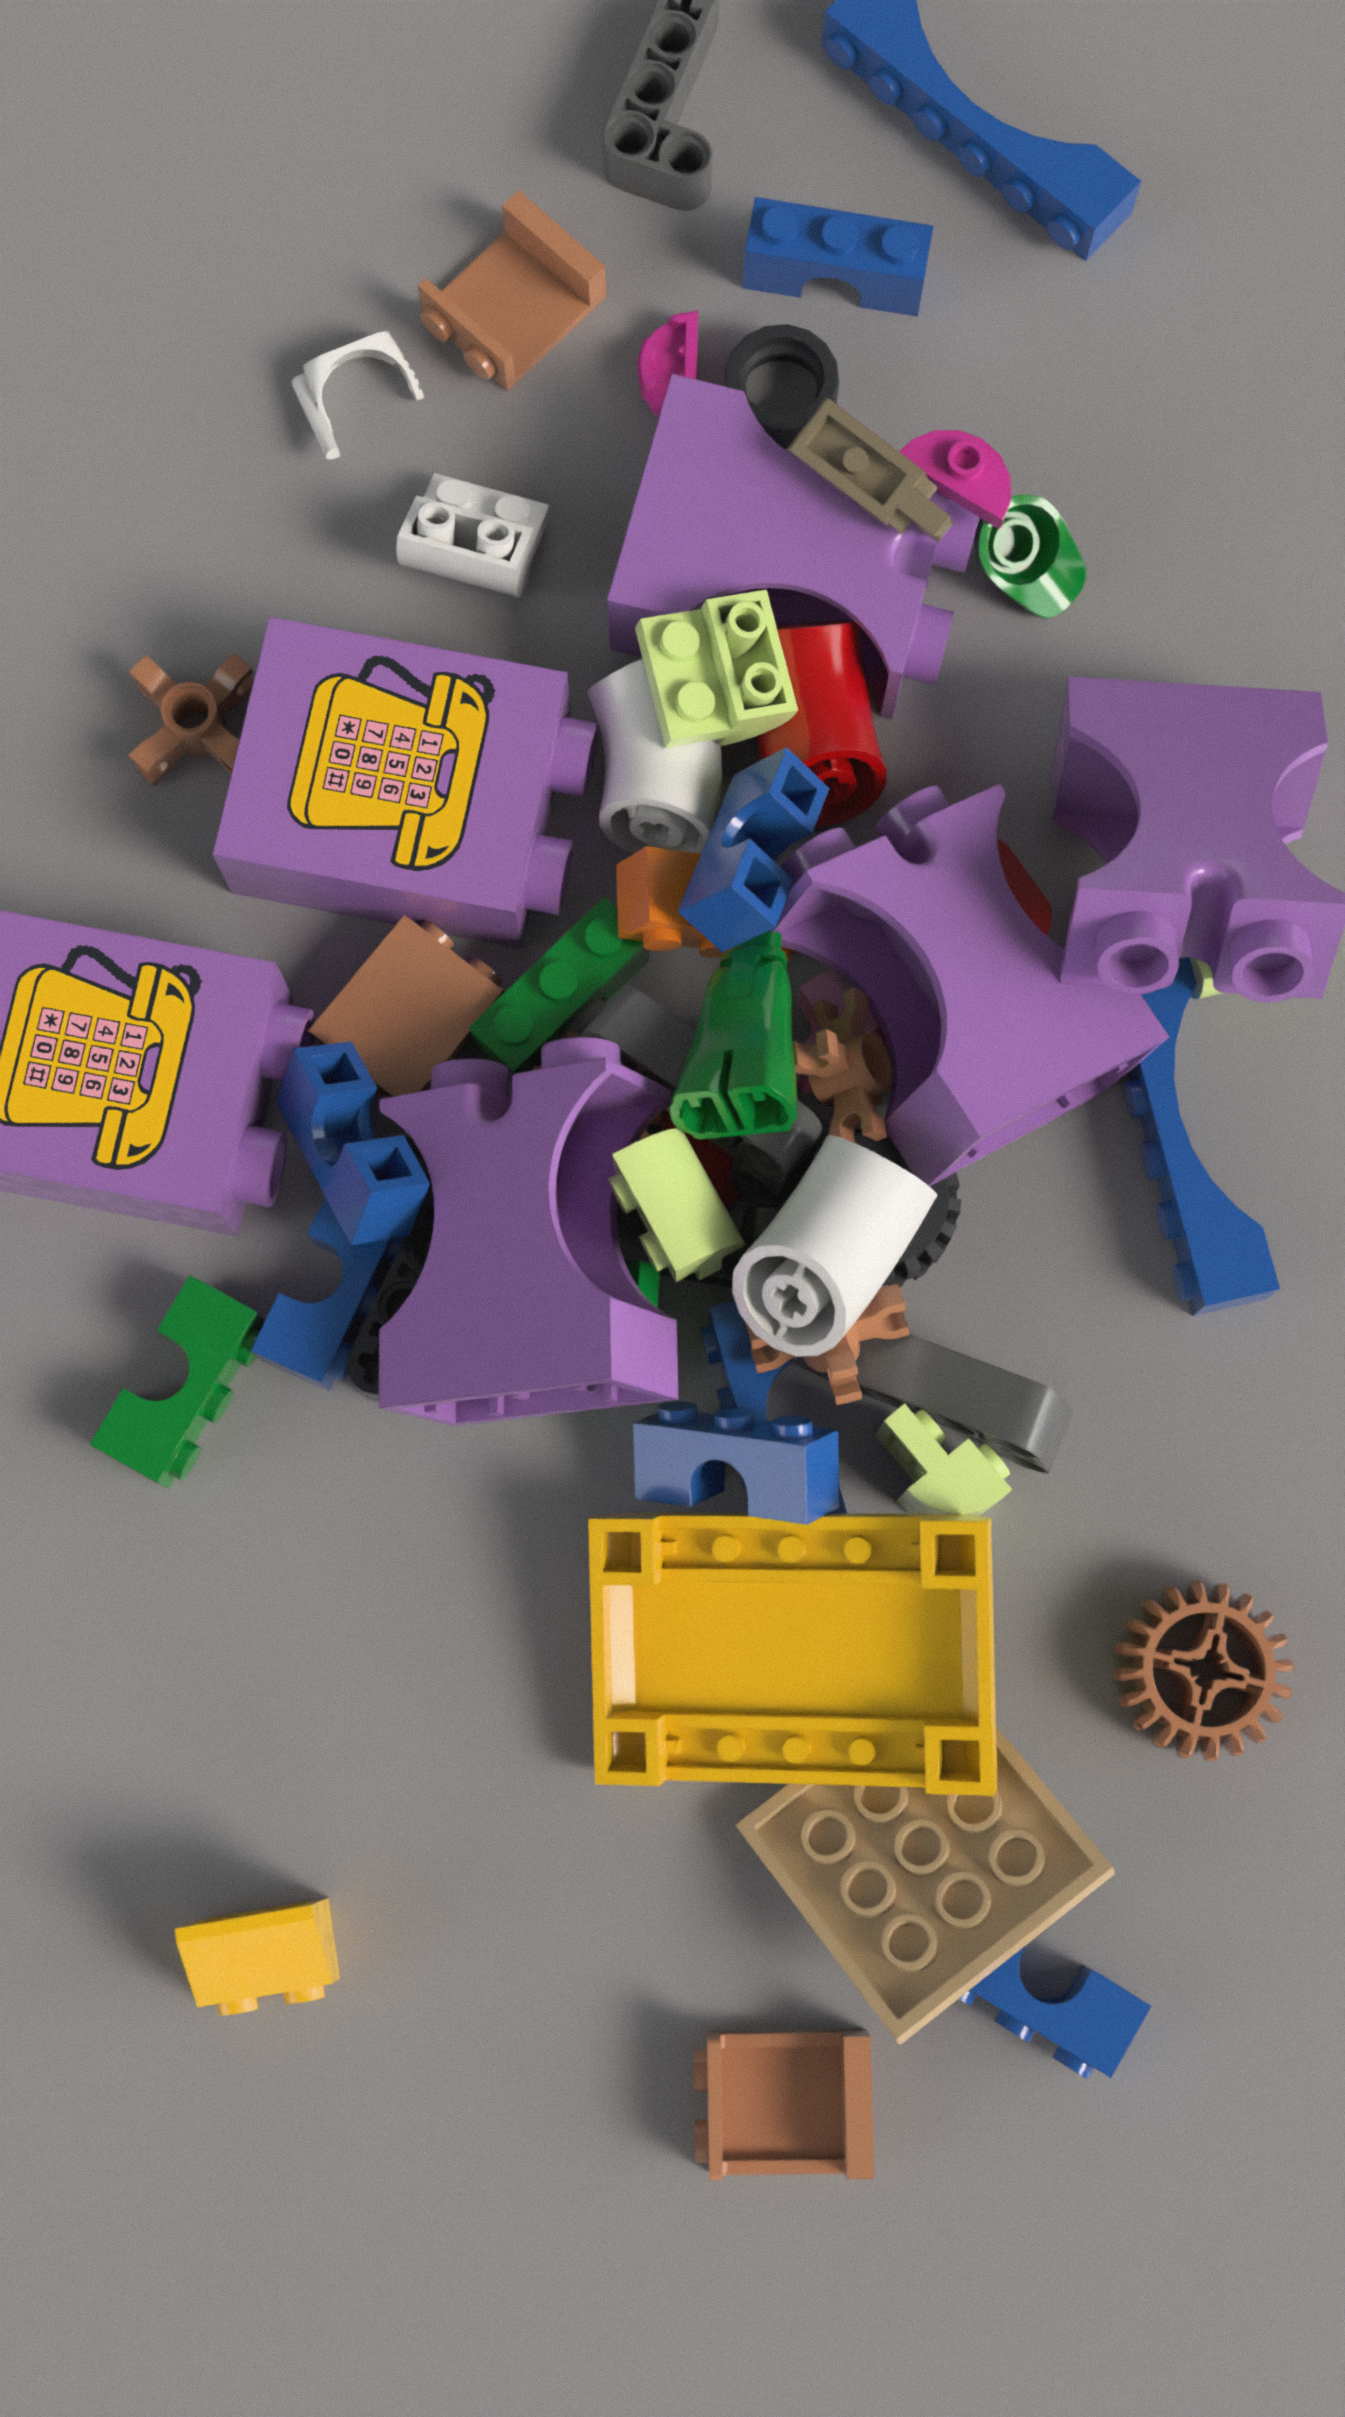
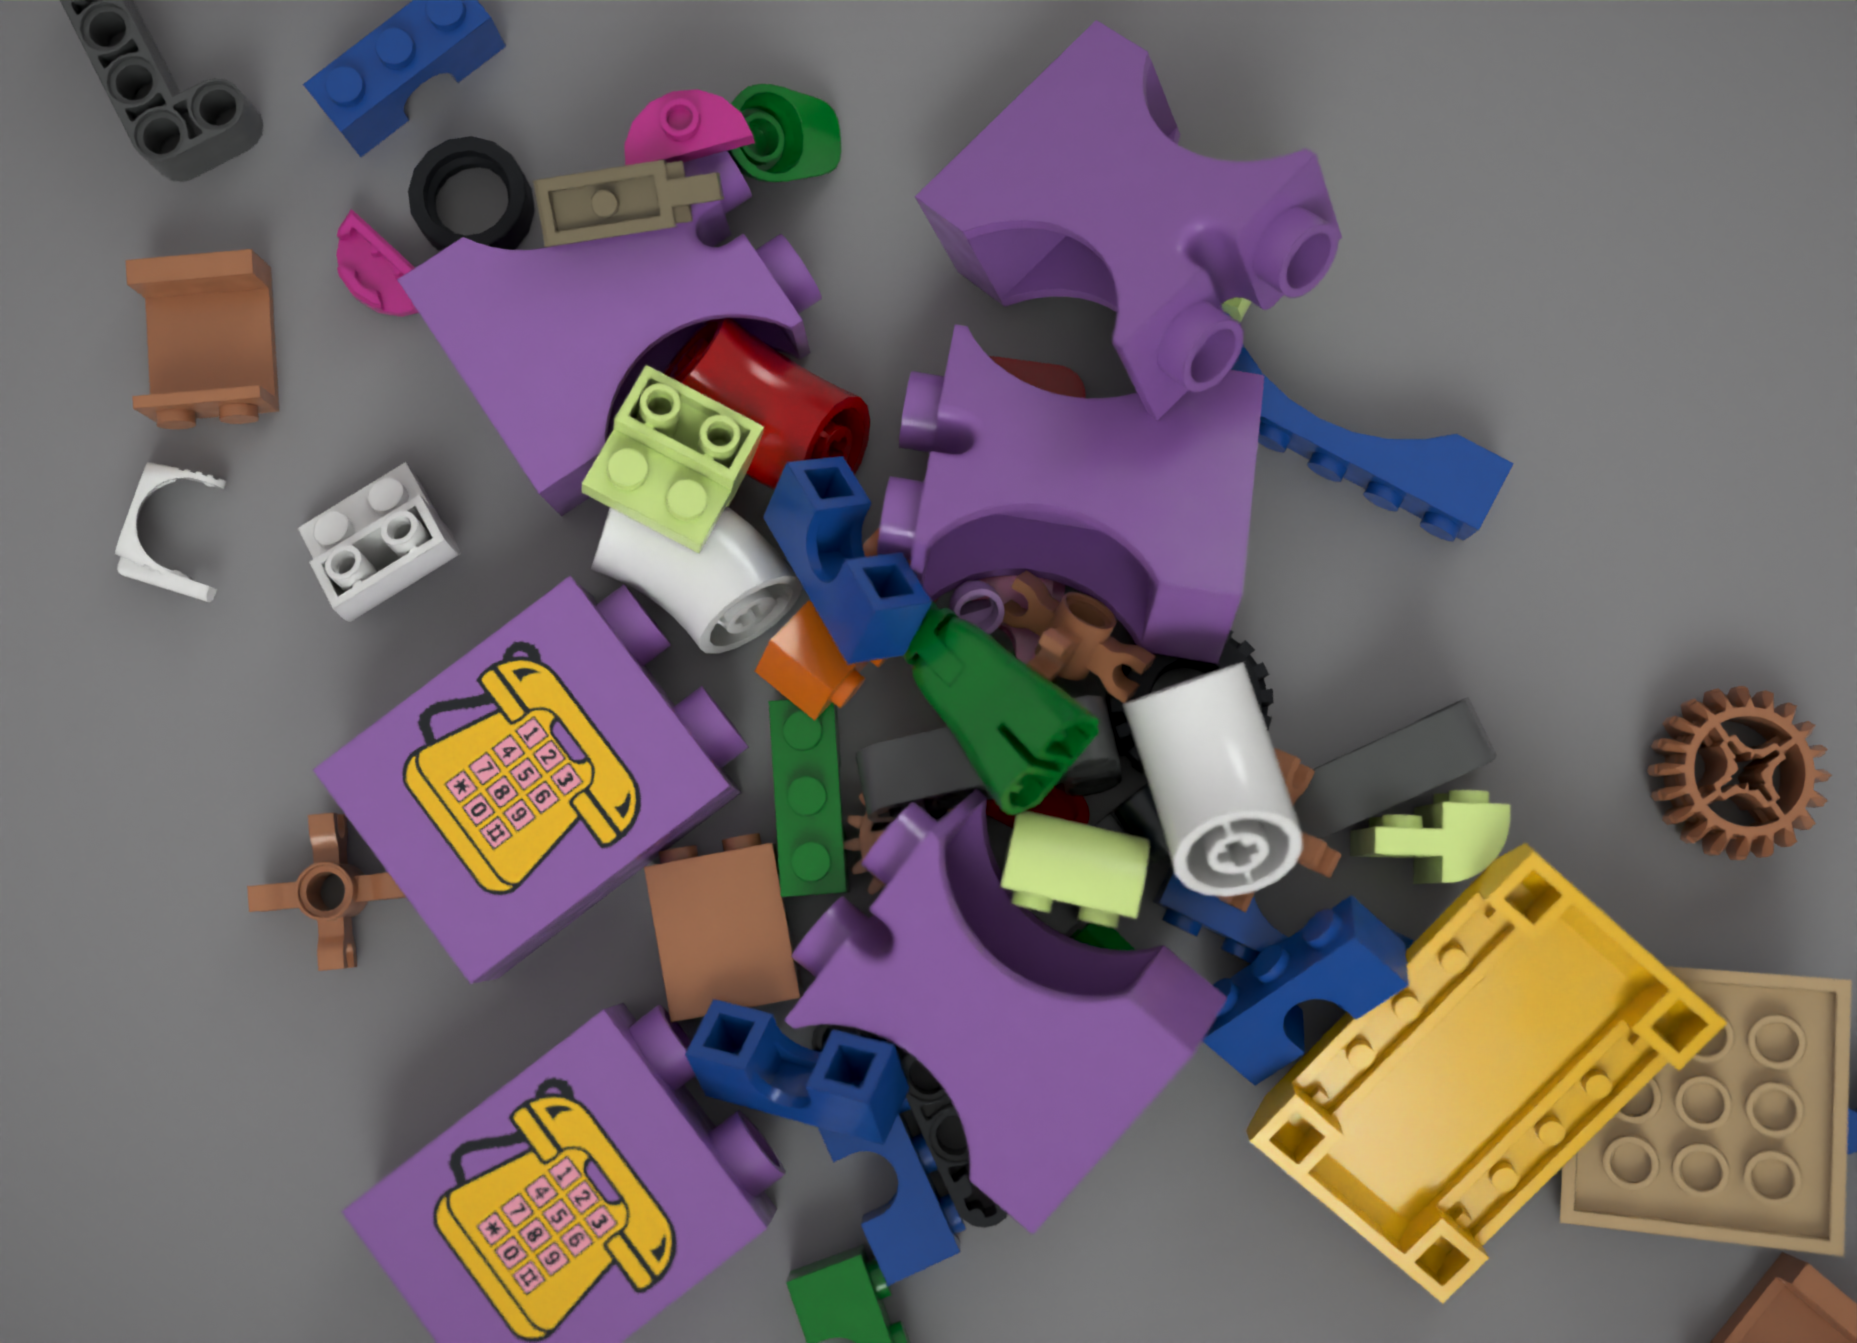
camera: 45 degrees left, 5 degrees up
none -> lavender hinge [949,580,1005,634]

